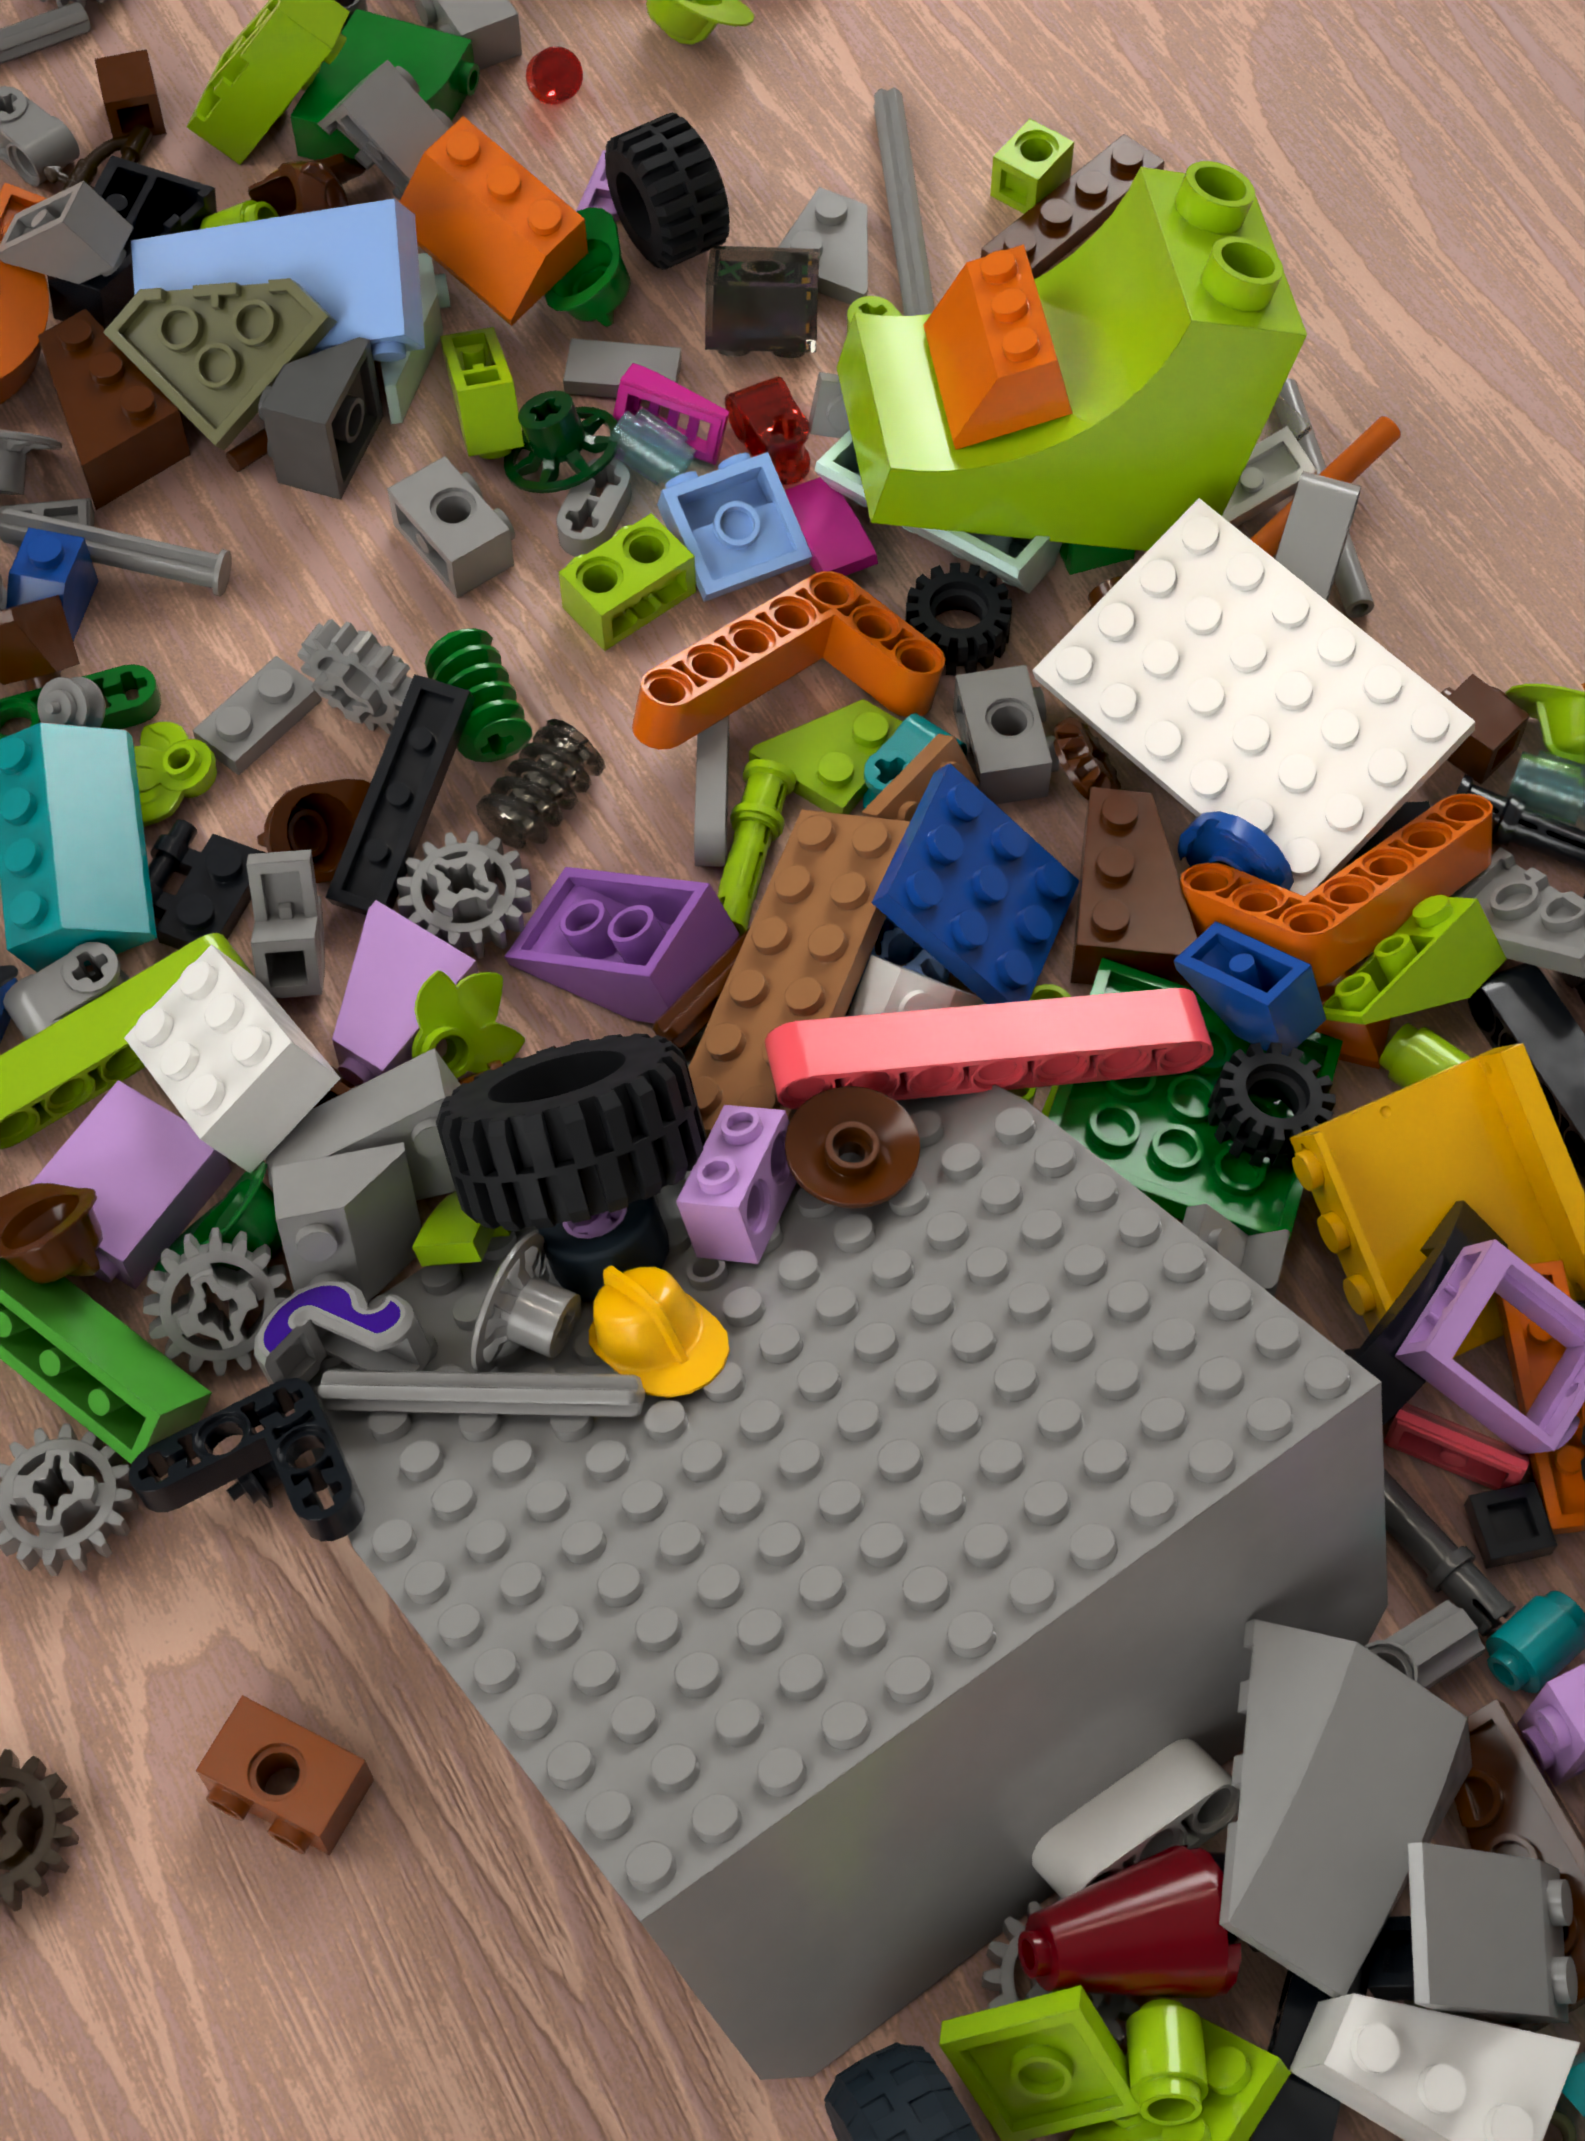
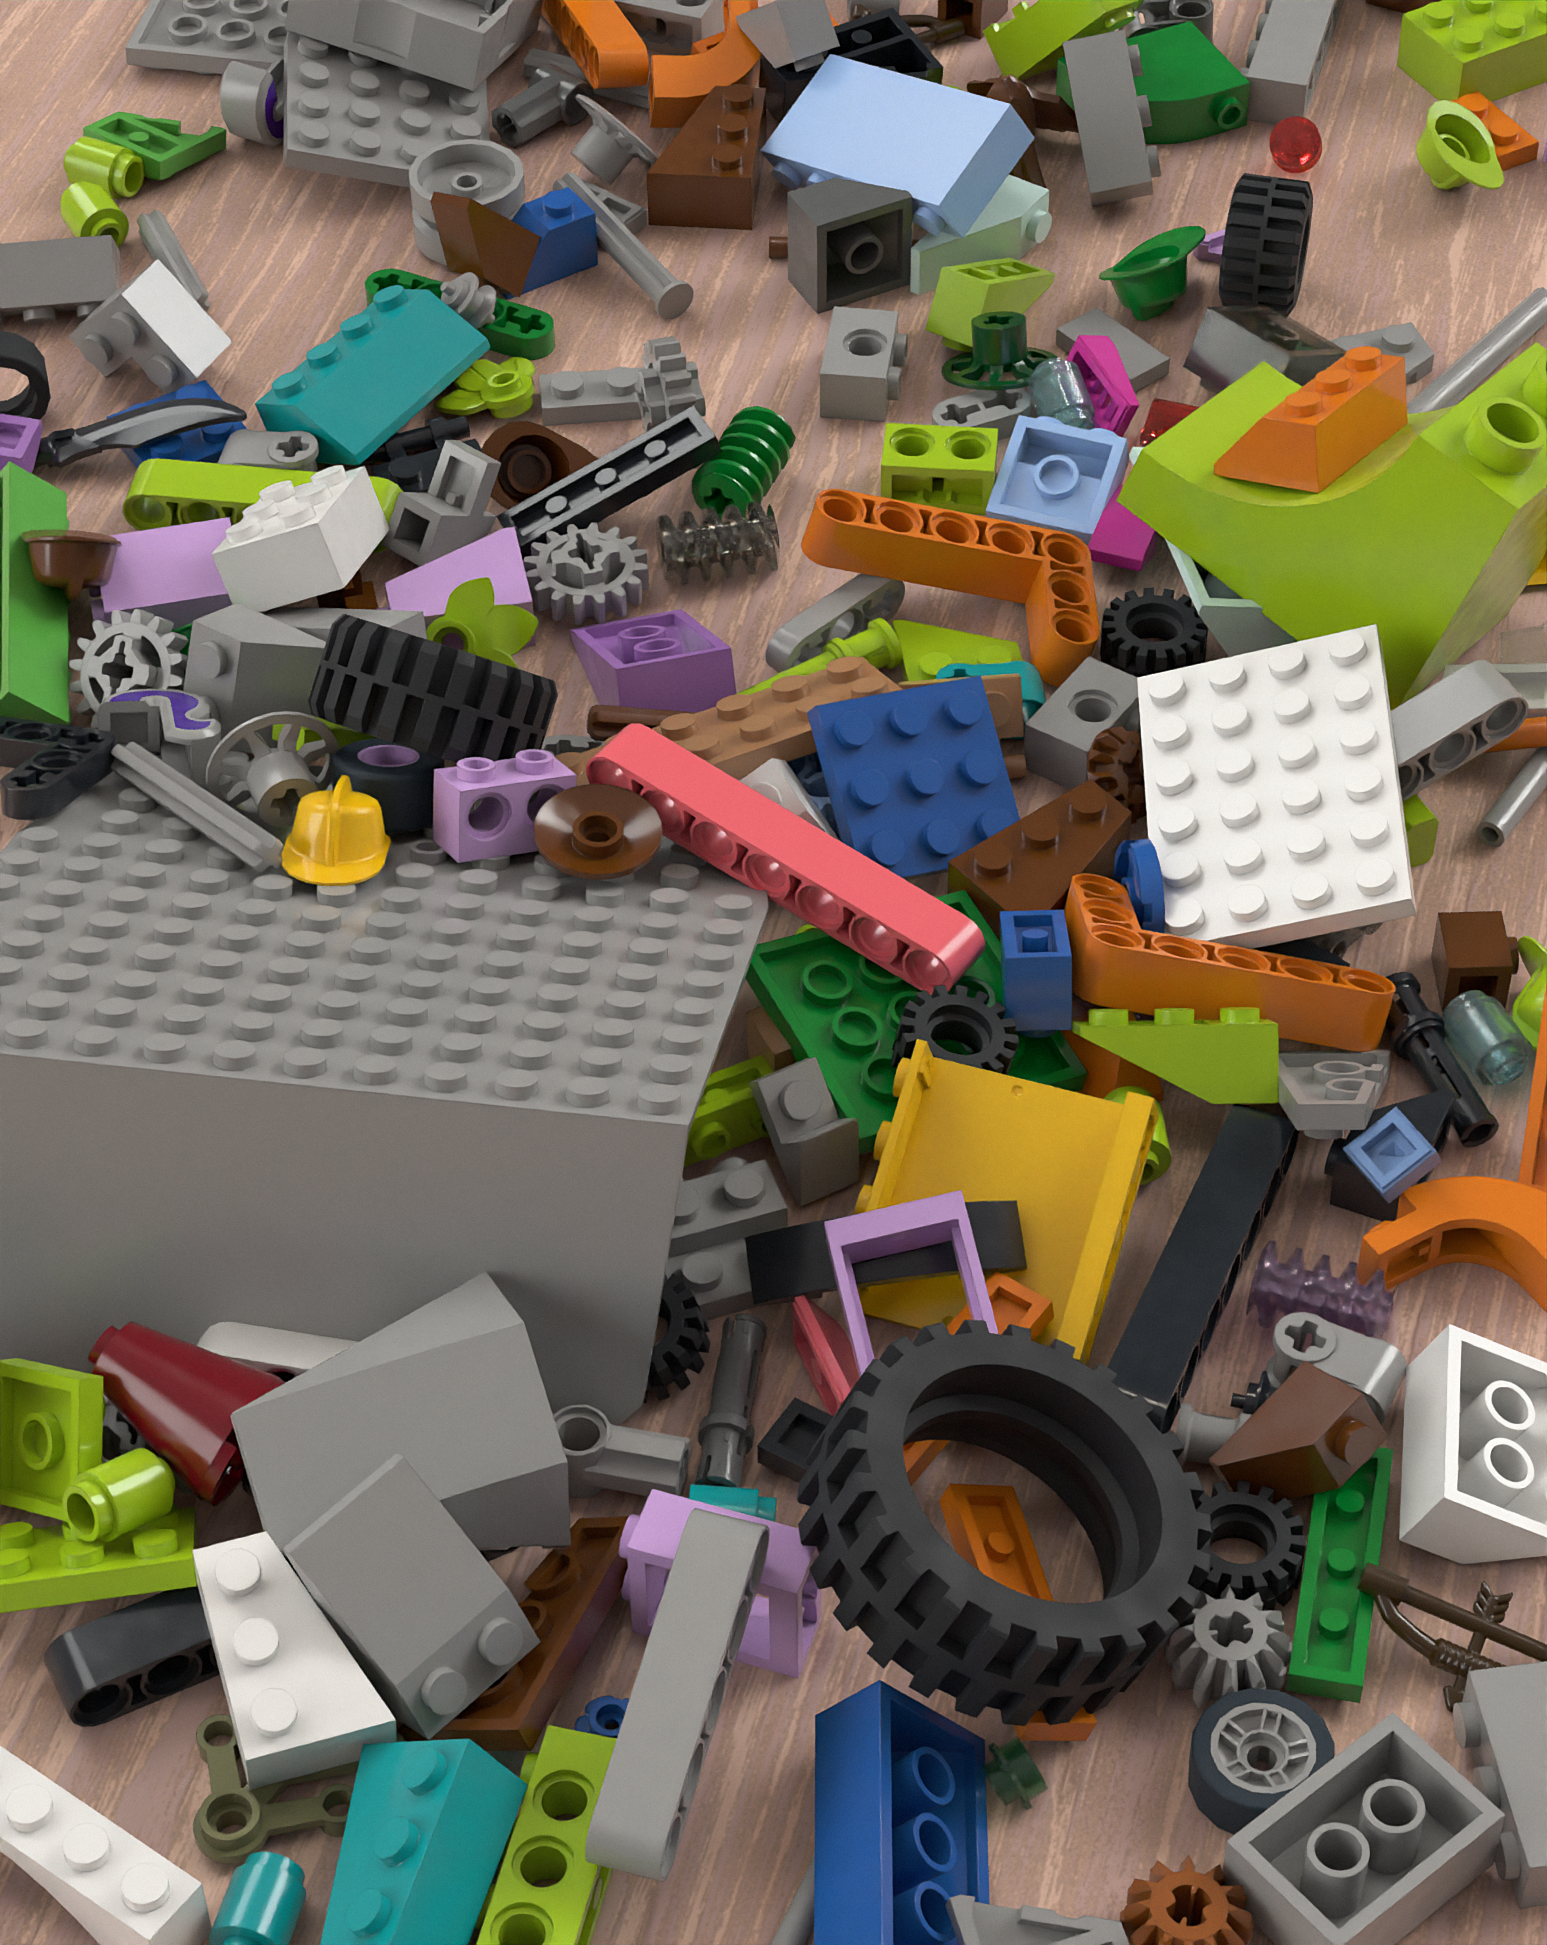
camera: 45 degrees right, 15 degrees down
olive plate [103,278,337,451] -> none
orange slope [399,116,588,326] -> none

